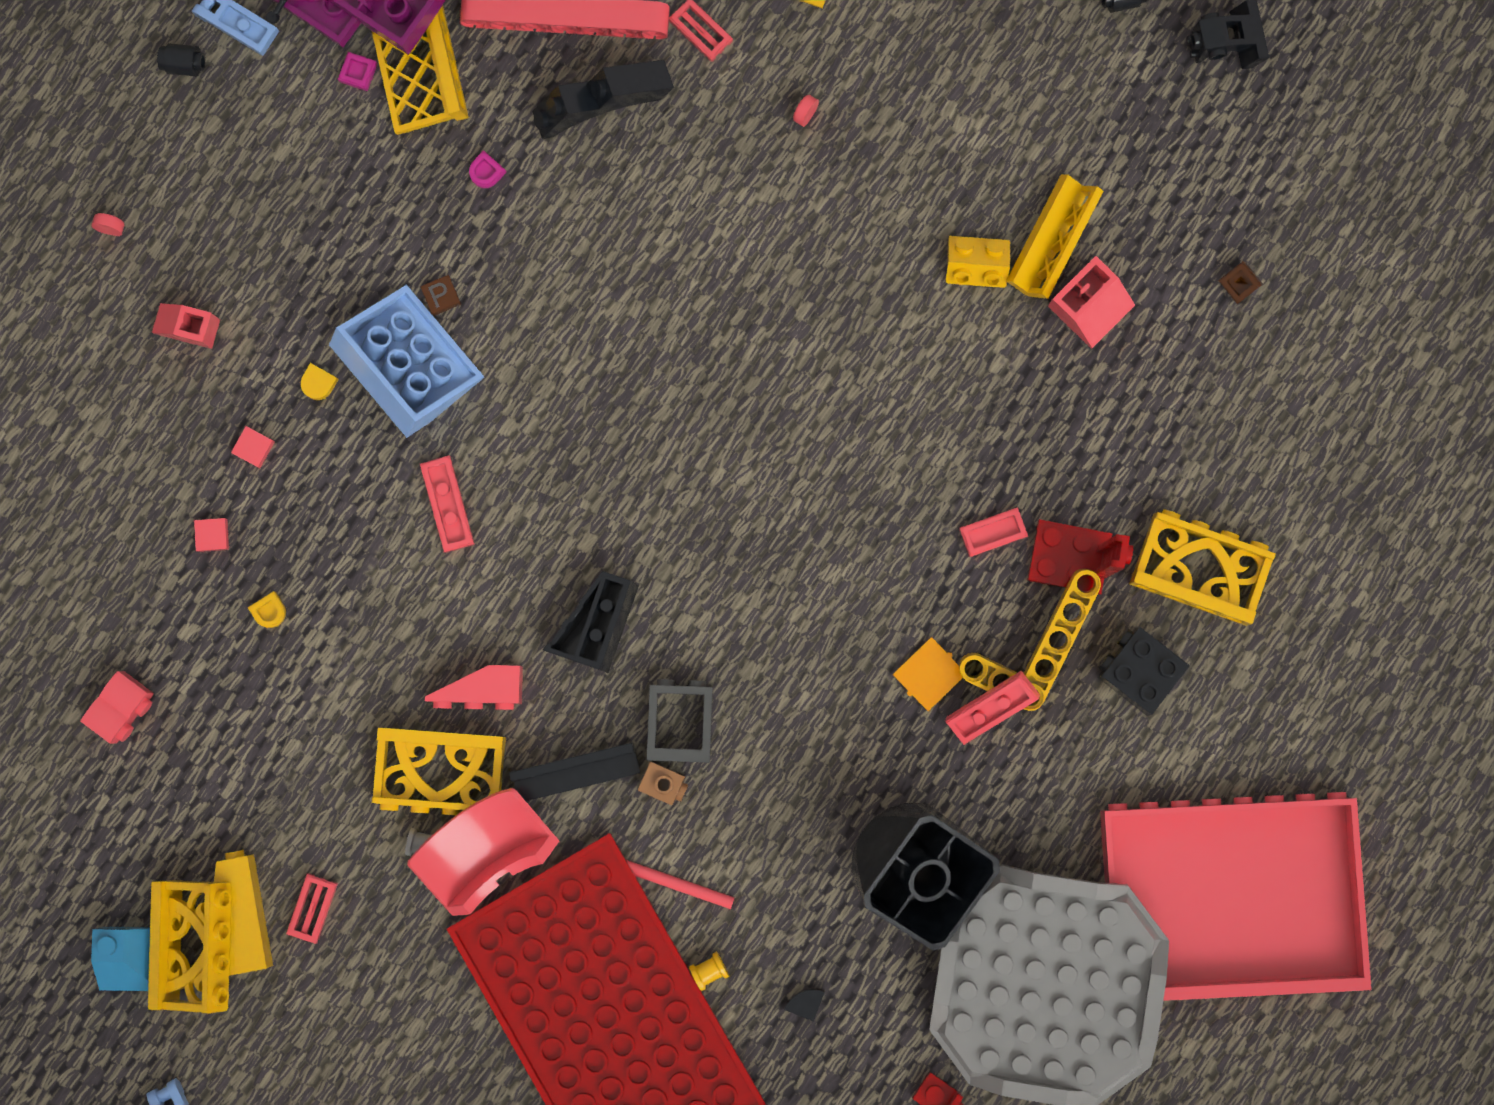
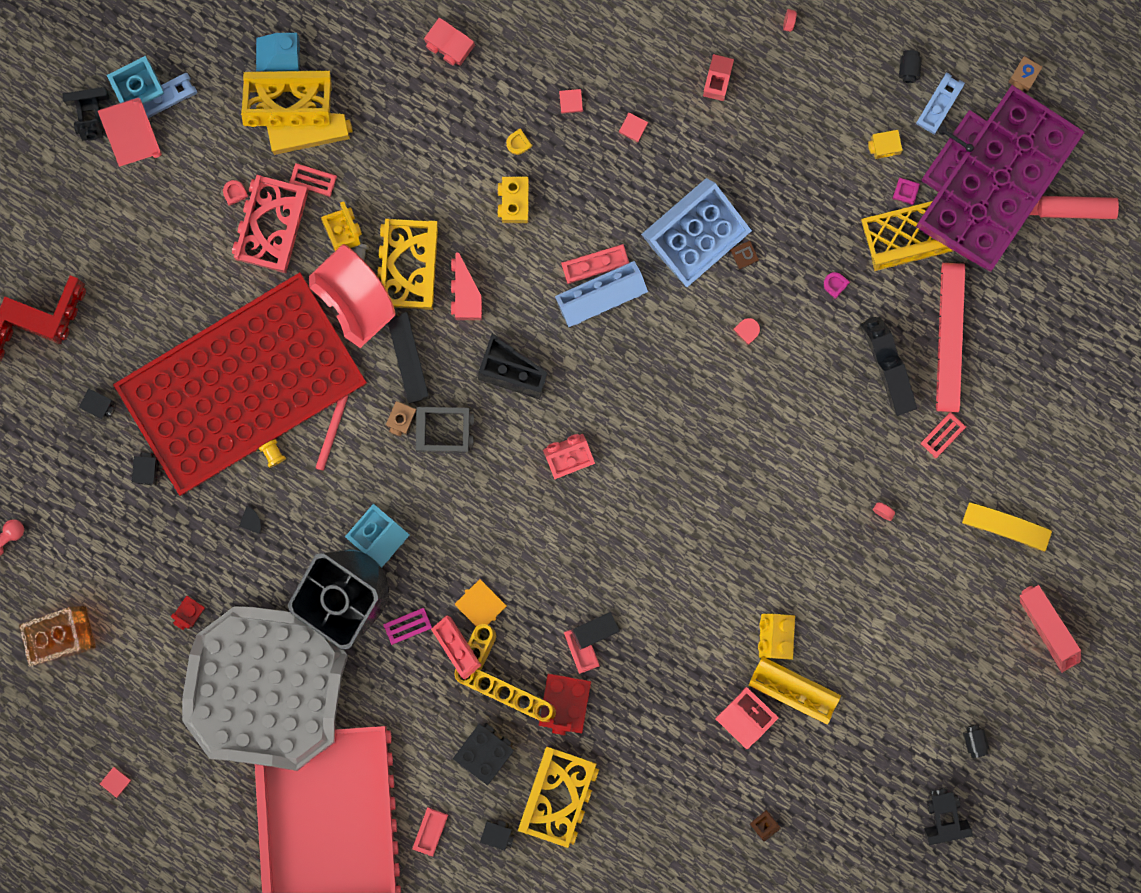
camera: 90 degrees right, 0 degrees up
yellow tile [301,363,339,400] -> none
none -> coral tile [223,180,249,206]
none -> coral fence [232,175,309,273]
none -> yellow bracket [321,201,362,251]
none -> medium azure slope [345,504,409,568]
none -> dark pink tile [383,608,432,645]
none -> coral tile [412,807,448,857]
none -> black brick [480,820,515,851]
none -> yellow brick [498,177,529,223]
none -> coral bracket [543,434,595,479]
none -> light blue brick [555,261,648,327]
none -> black tile [571,612,620,650]
none -> coral tile [733,318,760,345]
none -> yellow brick [868,130,902,159]

